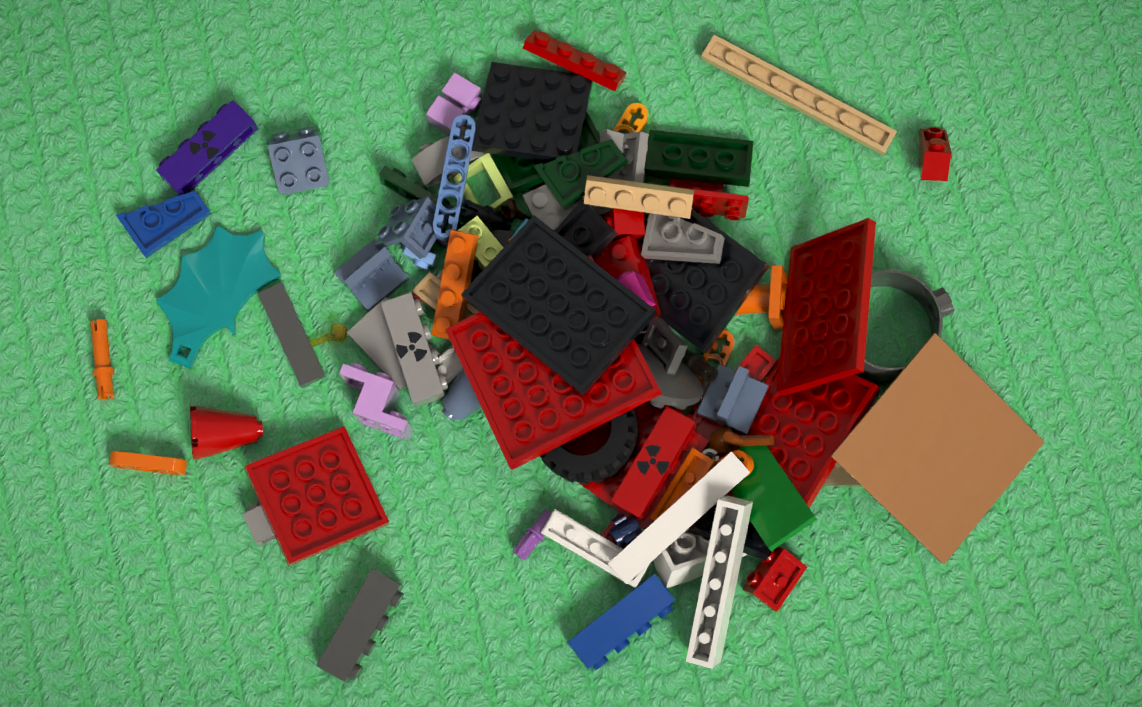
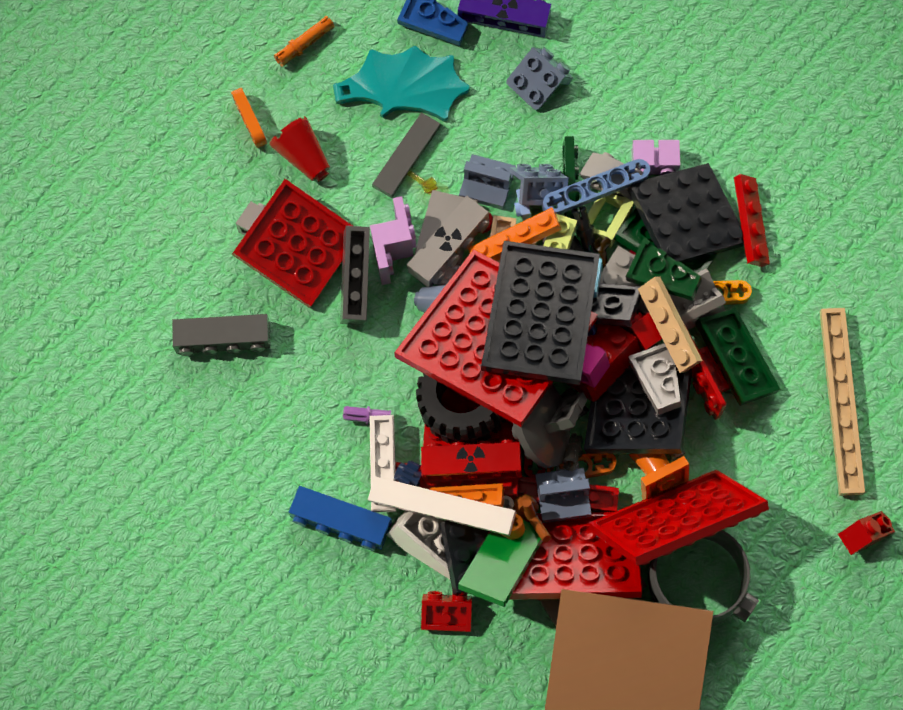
camera: 55 degrees right, 5 degrees down
white brick [686,495,753,669] -> none
none -> dark grey brick [340,226,370,325]

